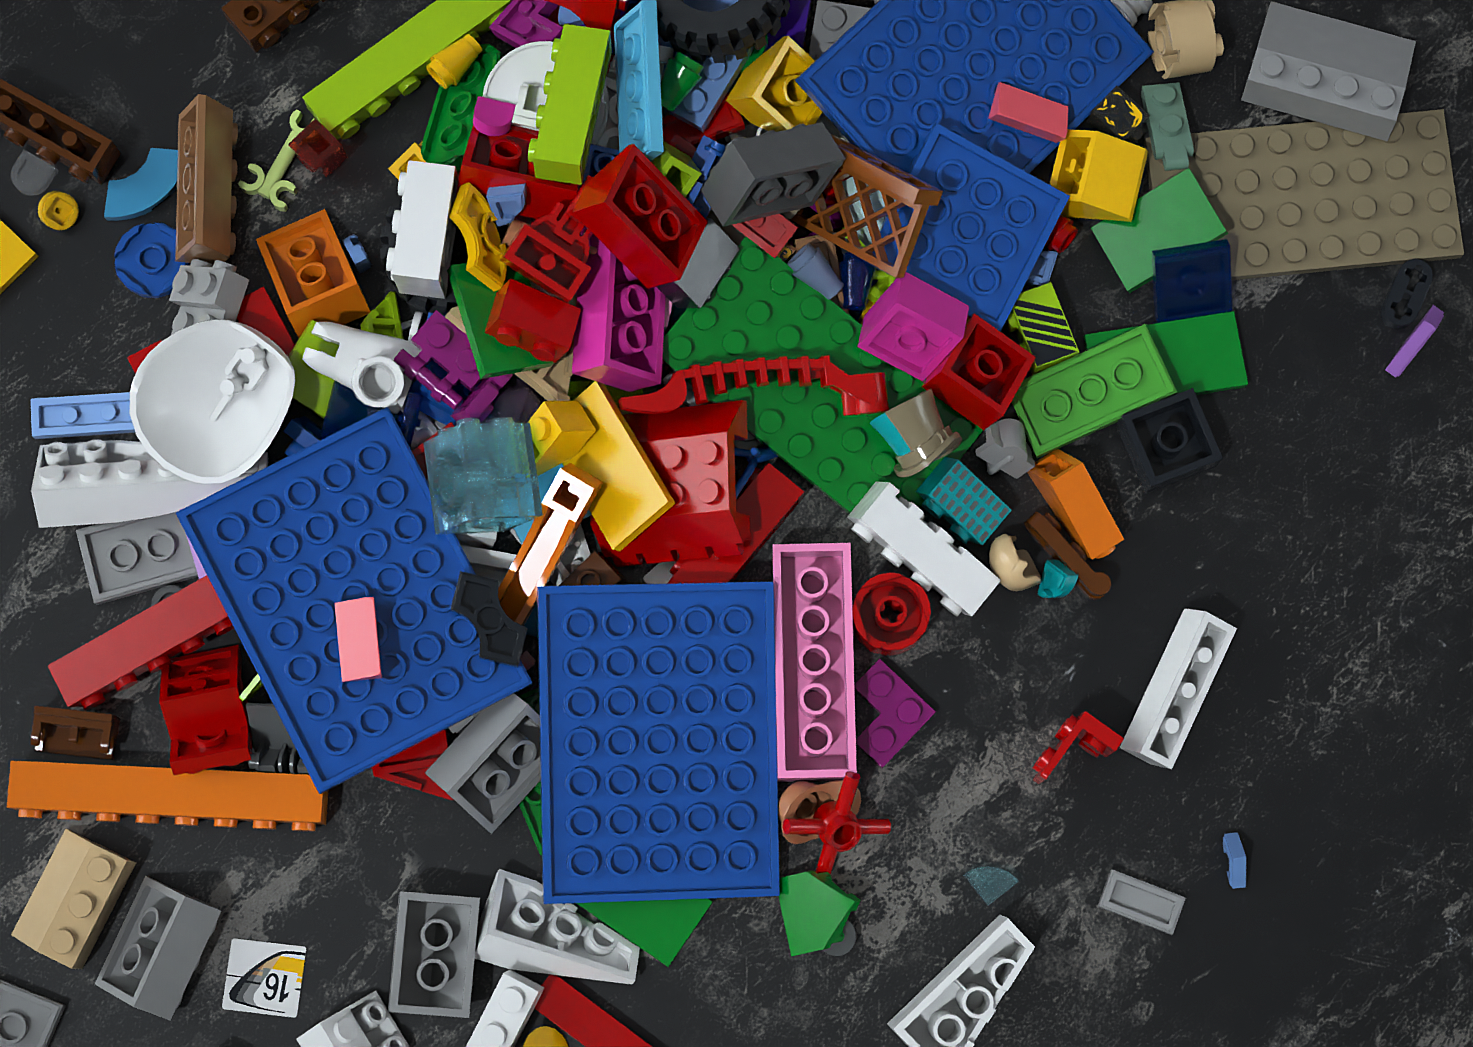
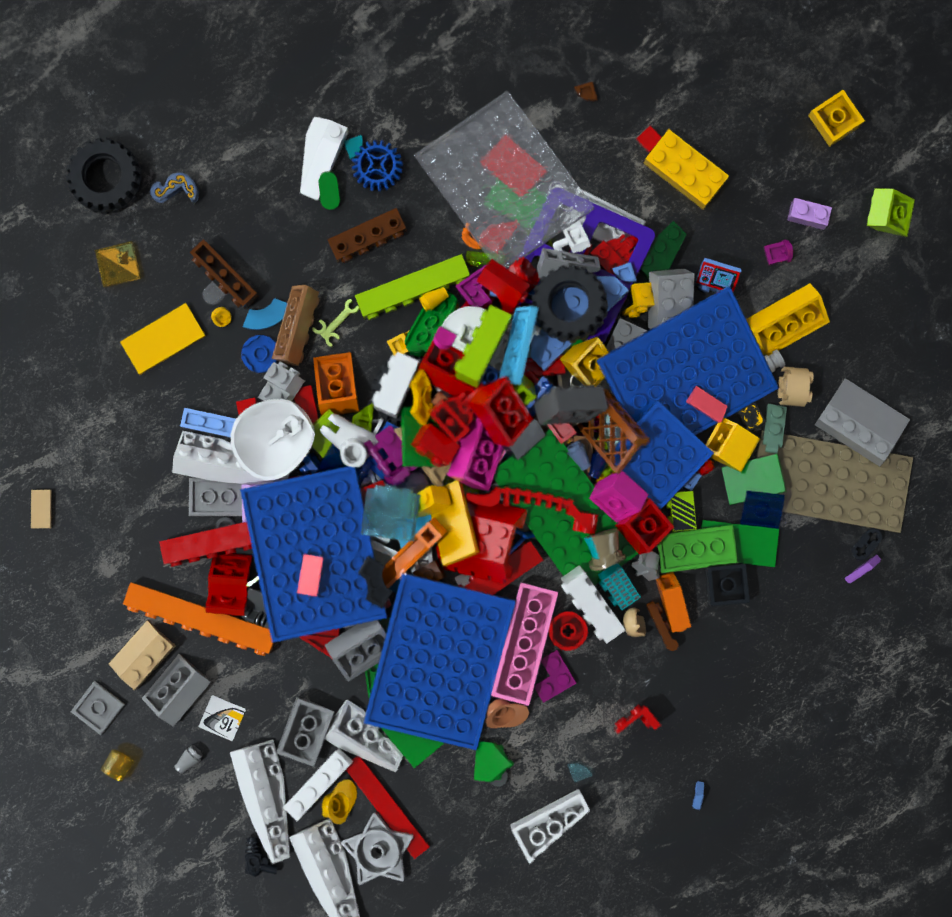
camera: 20 degrees right, 5 degrees up
reddish brown hinge [31,706,120,760] -> none
clear red brick [288,119,347,178] -> none
medium blue tile [342,234,372,273] -> none
medium blue tile [486,183,527,226] -> none
green cone [660,51,704,112] -> none
red bar [782,771,891,875] -> none
teal tile [1037,560,1079,598] -> none
light grey tile [1097,870,1186,935] -> none
white brick [1120,609,1237,770] -> none

